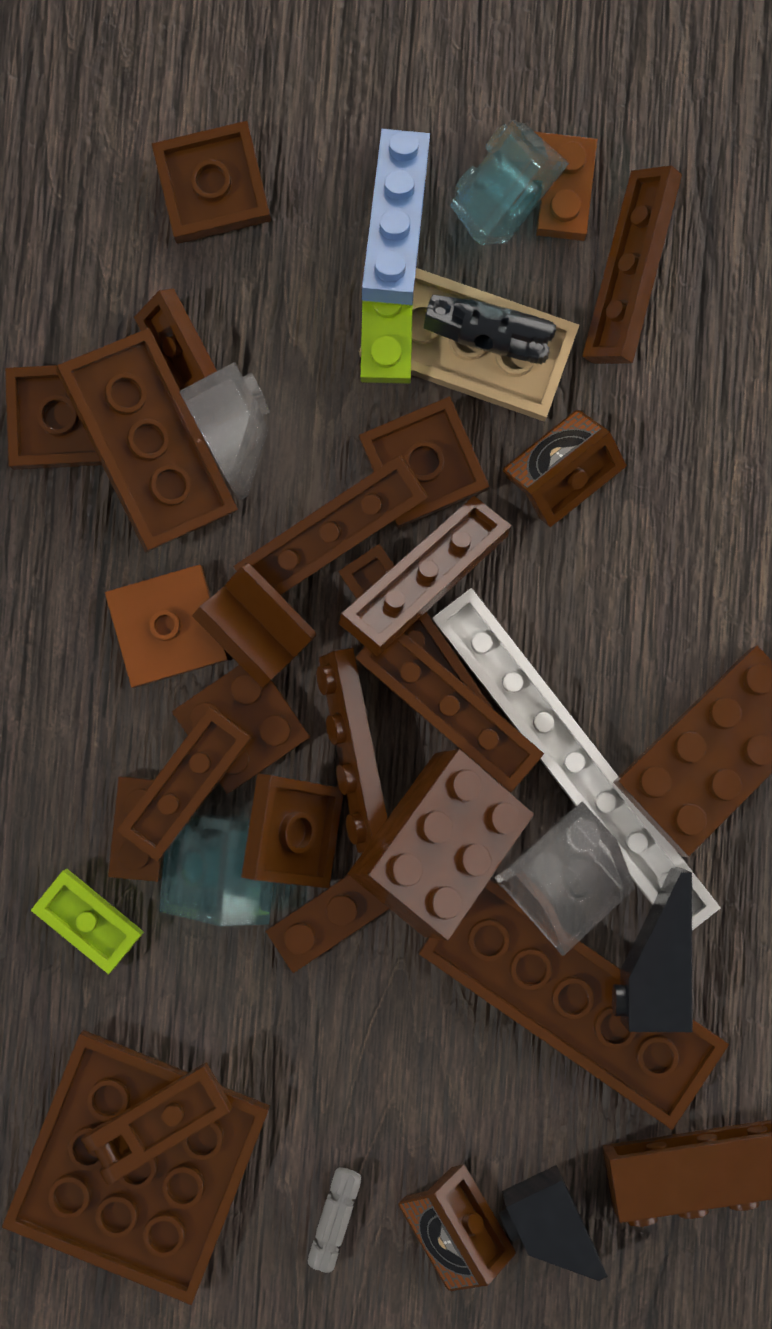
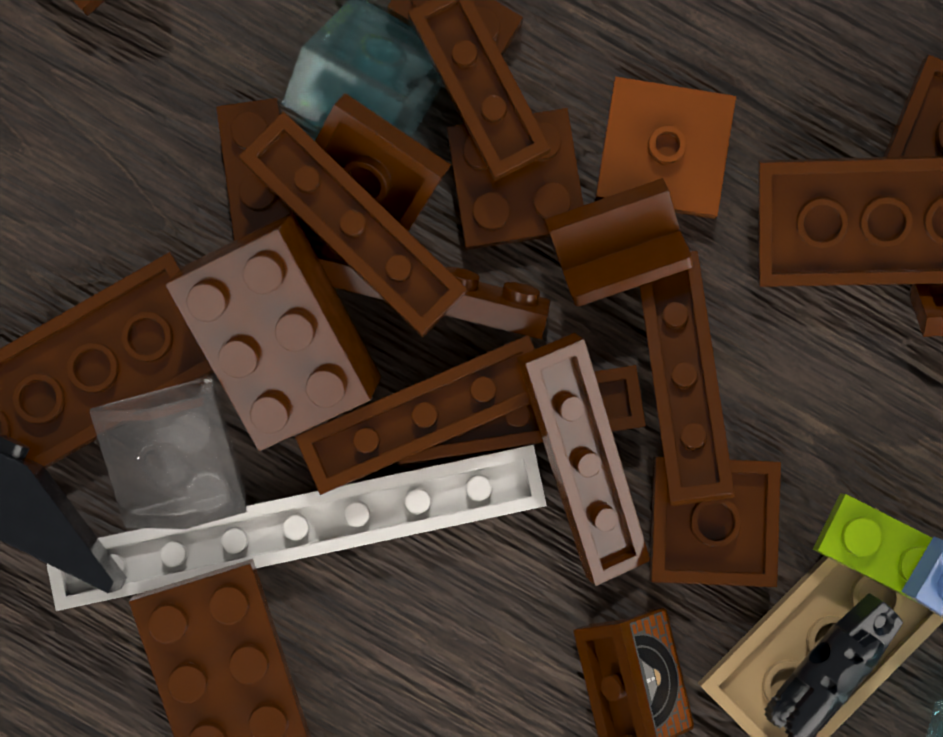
camera: 110 degrees right, 0 degrees up
clear slope [179,362,270,501] -> none
none -> reddish brown plate [238,111,467,338]

